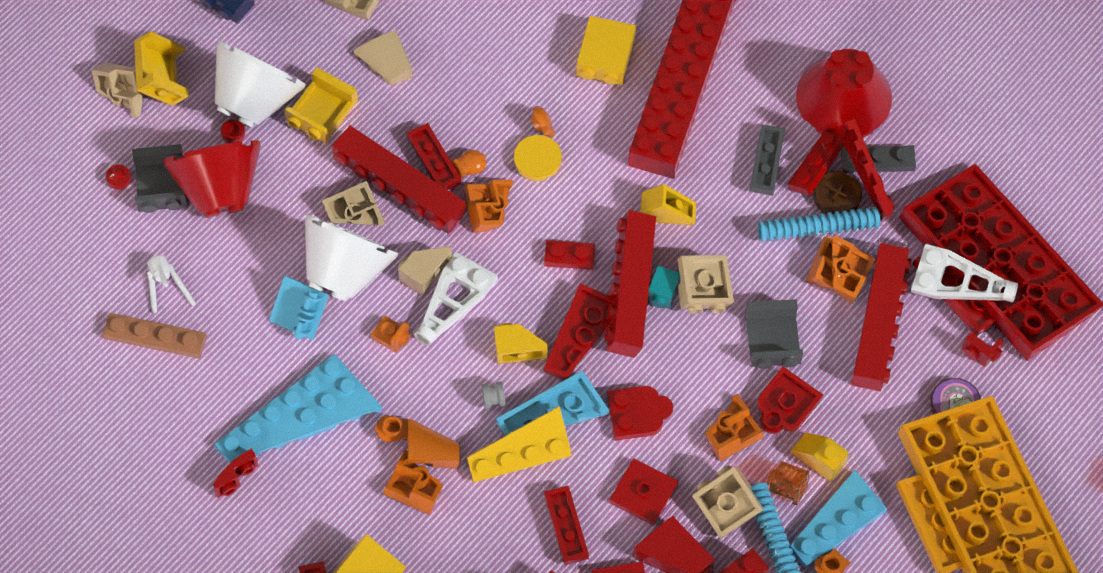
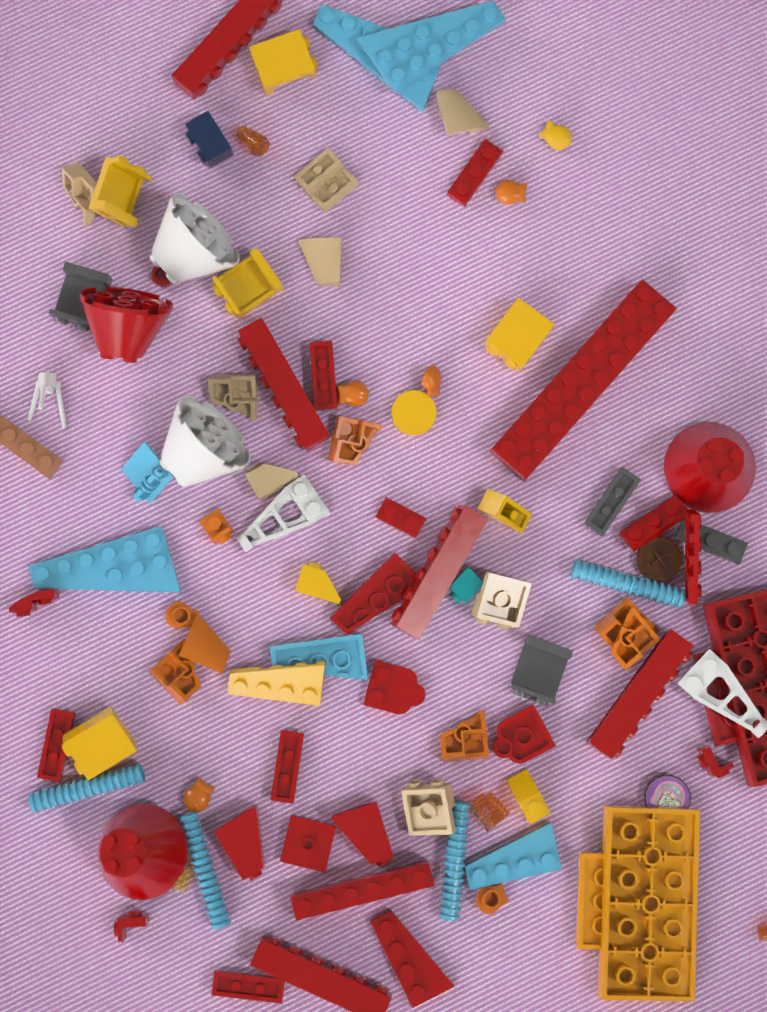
camera: 25 degrees right, 20 degrees up
red tile [106,164,131,190] -> none
light grey wheel [481,381,506,409] -> none
red plate [609,458,679,526] -> none

